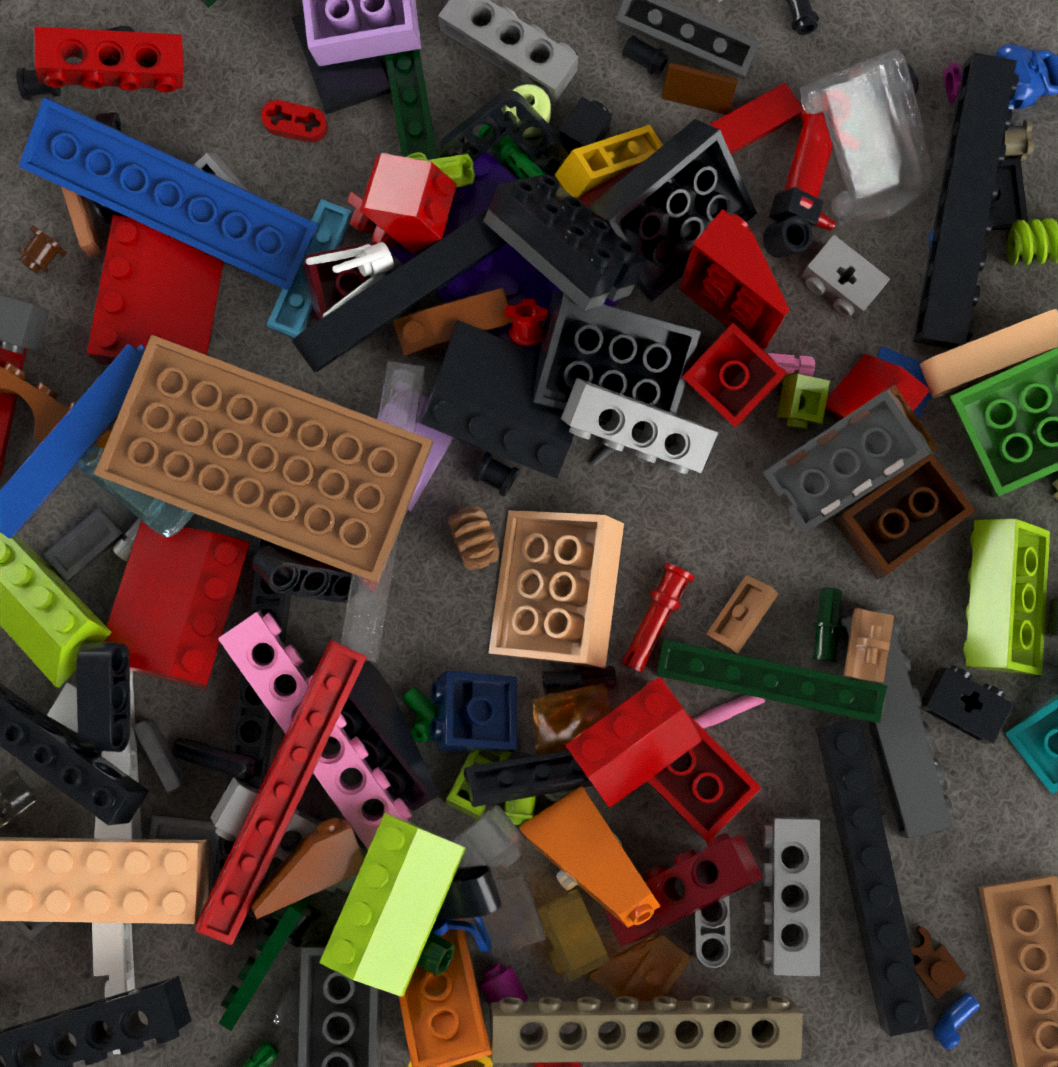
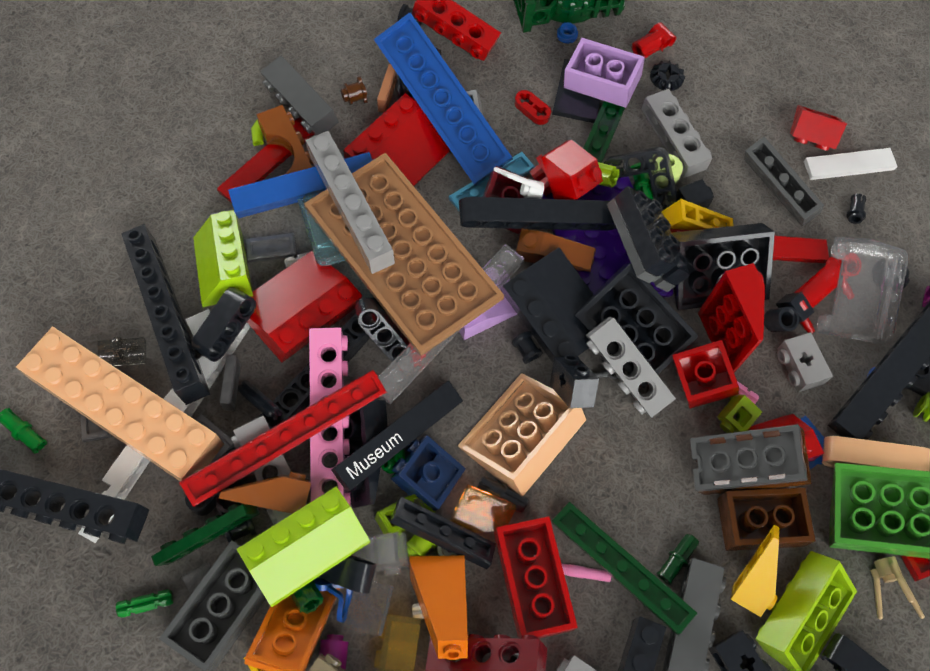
camera: 25 degrees right, 15 degrees down
medium nougat gear [448,506,499,571] -> none
red brick [505,298,548,347] -> none
red slope [565,677,702,808] -> none
red pin [621,562,695,673] -> none
black pin [622,35,669,75] -> none
reddish brown slope [661,62,738,115] -> none
medium nougat plate [706,575,779,654] -> none
medium nougat hips [843,608,894,683] -> none
none -> light grey brick [305,131,395,274]
none -> black tile [331,380,463,492]
none -> black brick [550,354,599,408]
none -> yellow slope [731,525,779,617]

